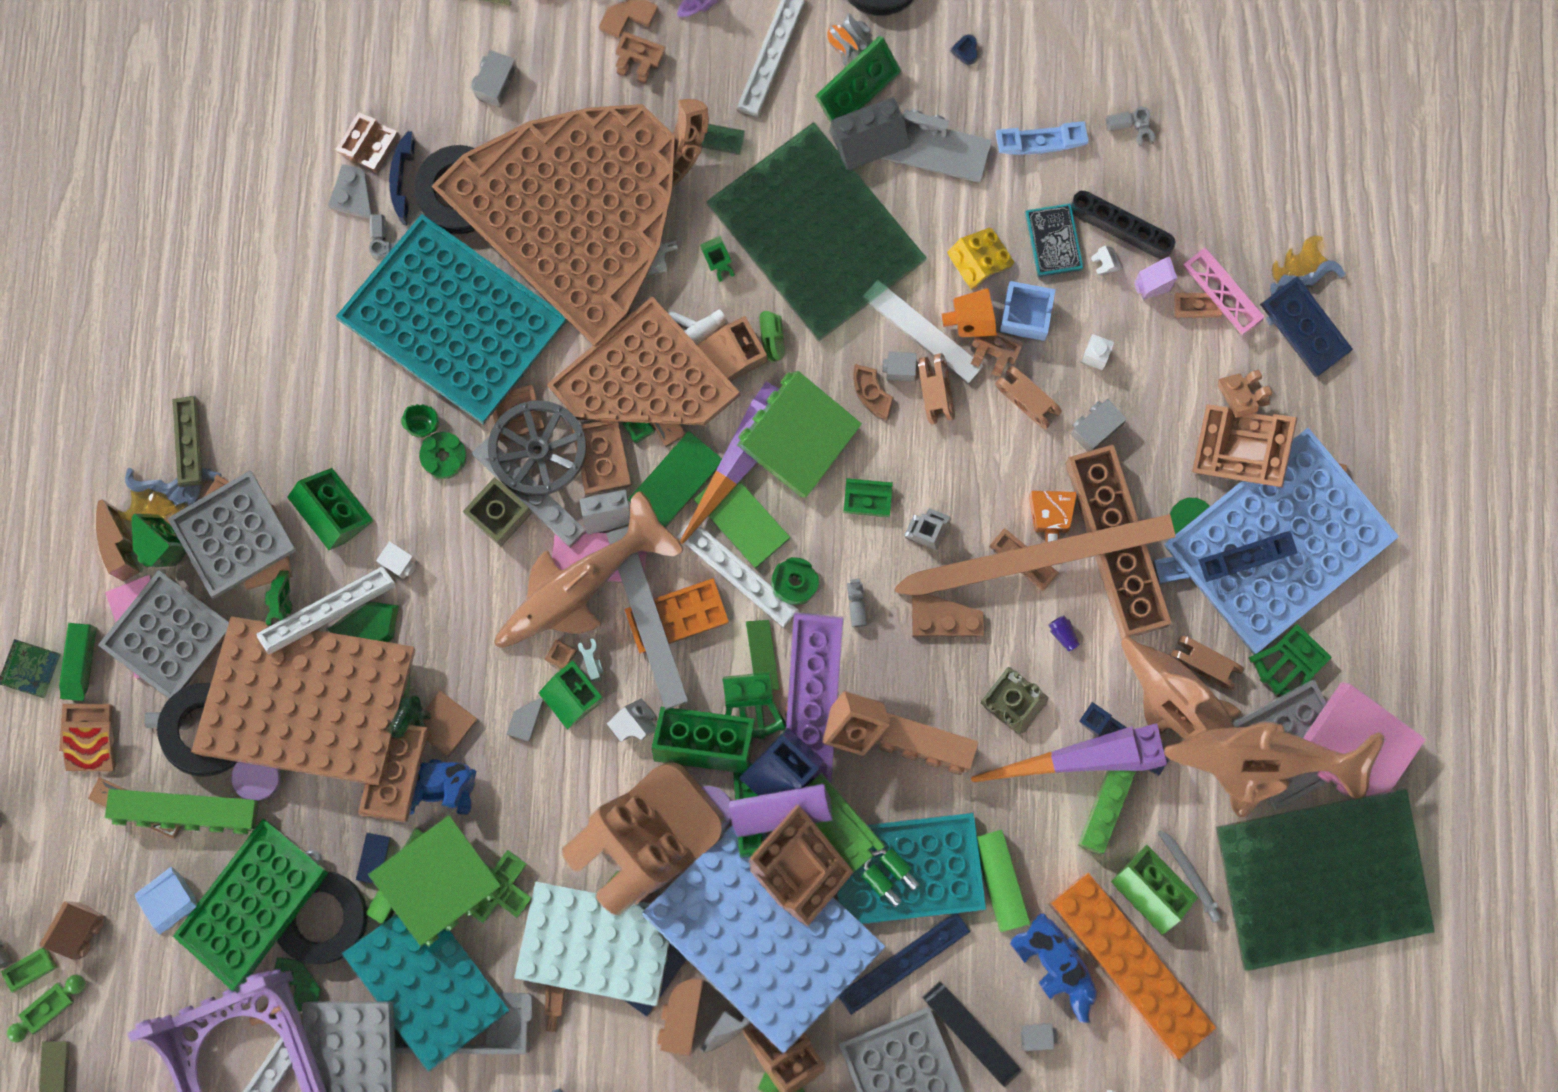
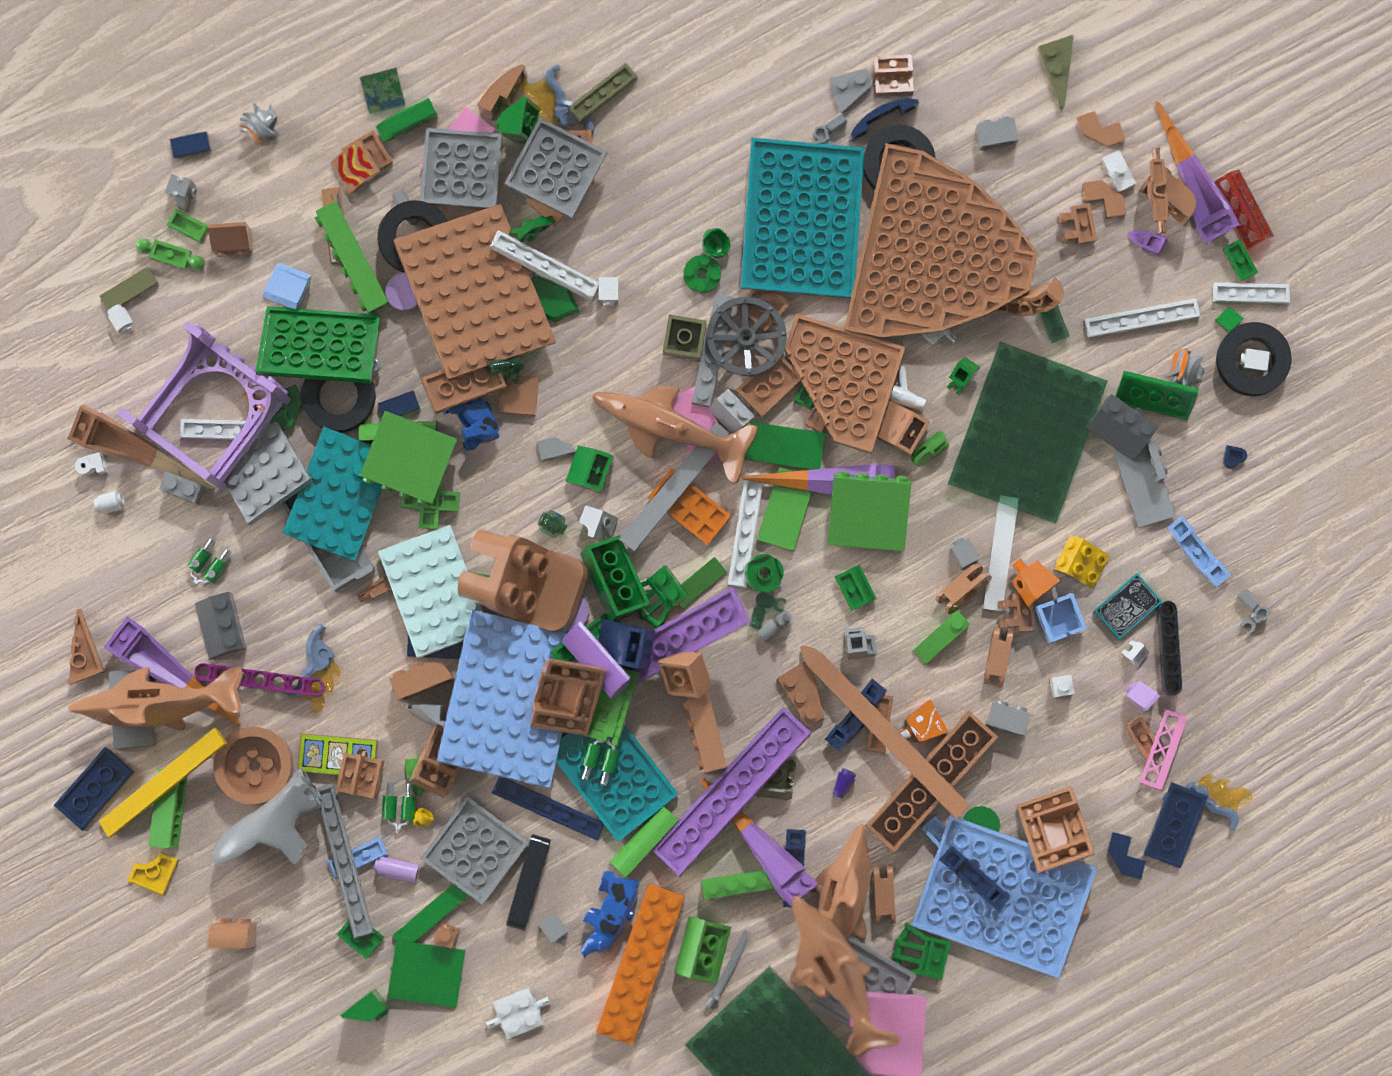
camera: 60 degrees right, 5 degrees up
green slope [287,468,374,550] -> none
nougat tile [545,639,577,669] -> none
light aqua plate [578,638,604,683] -> none
nougat tile [853,364,894,421] -> none
nougat plate [1218,369,1272,418] -> none
none -> clear green head [537,510,567,538]
none -> medium lavender plate [652,707,812,877]
none -> clear green bar [748,592,787,629]
none -> dark blue slope [825,679,887,751]
none -> bright green slope [913,610,970,664]
none -> dark blue tile [1107,832,1146,879]

